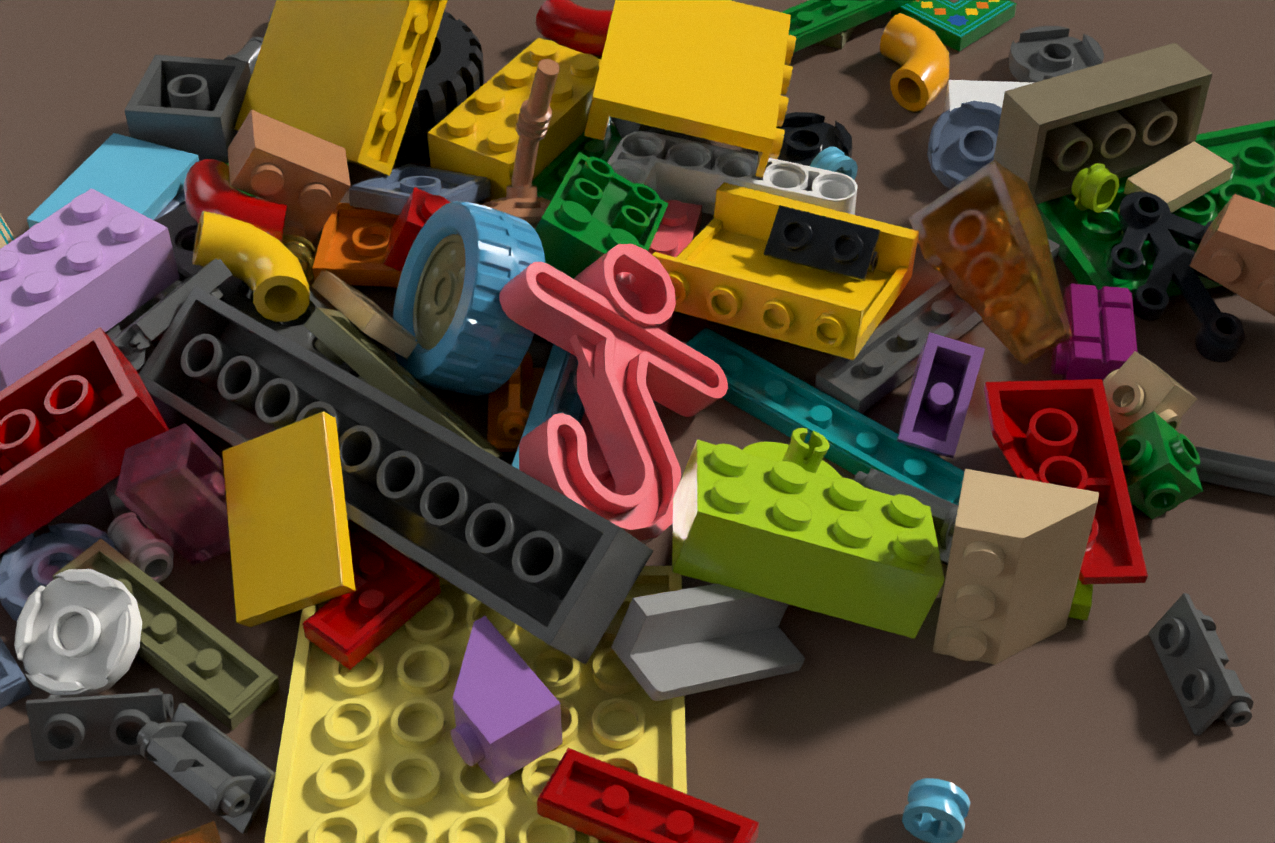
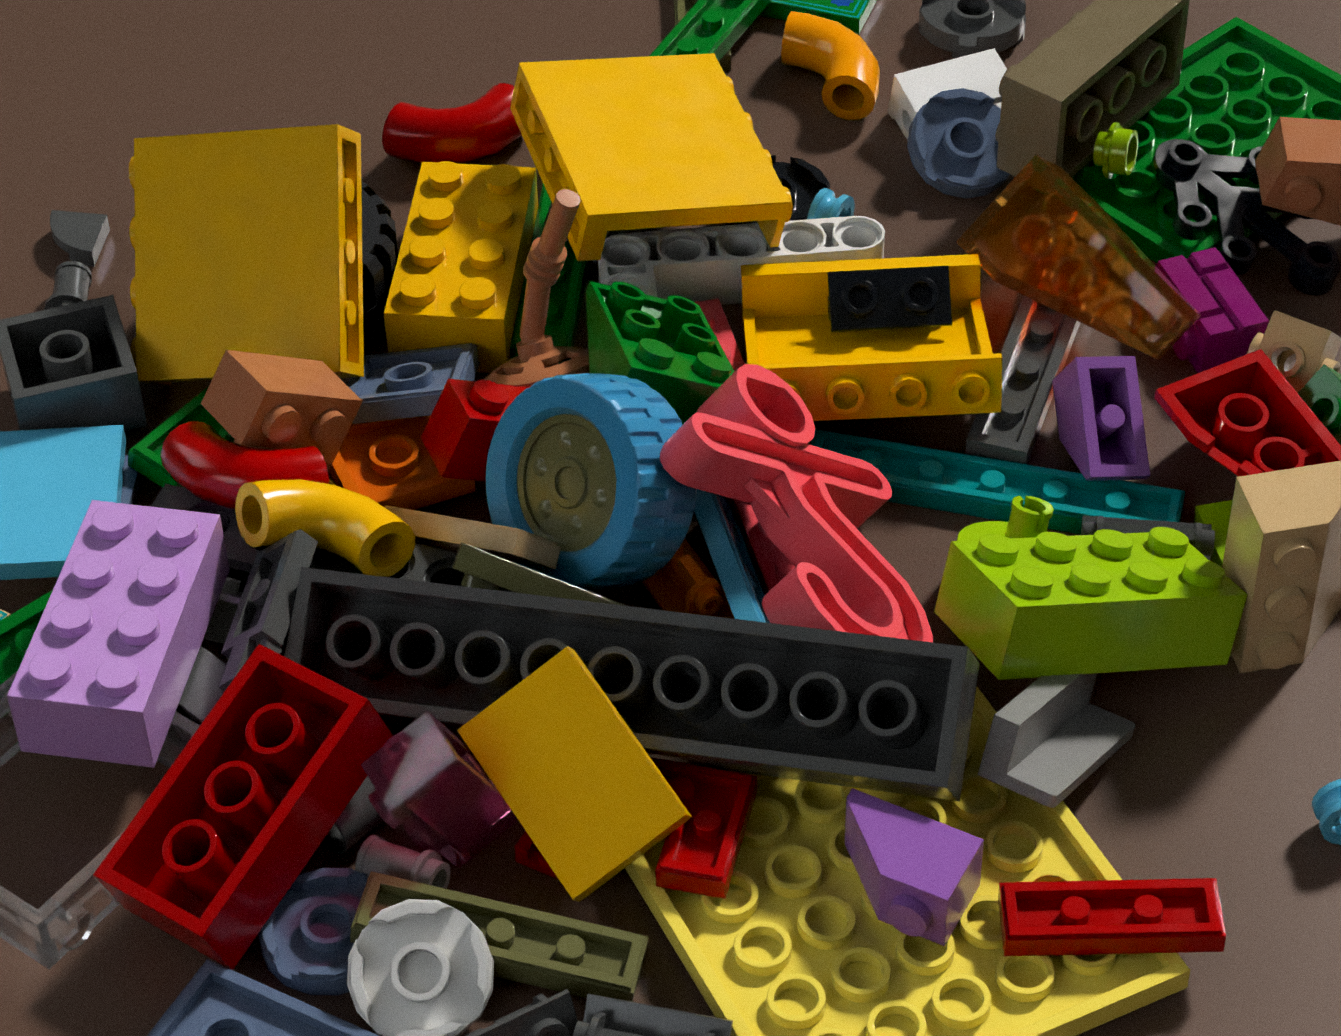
camera: 25 degrees left, 0 degrees up
tan tile [1124,142,1233,213] -> none

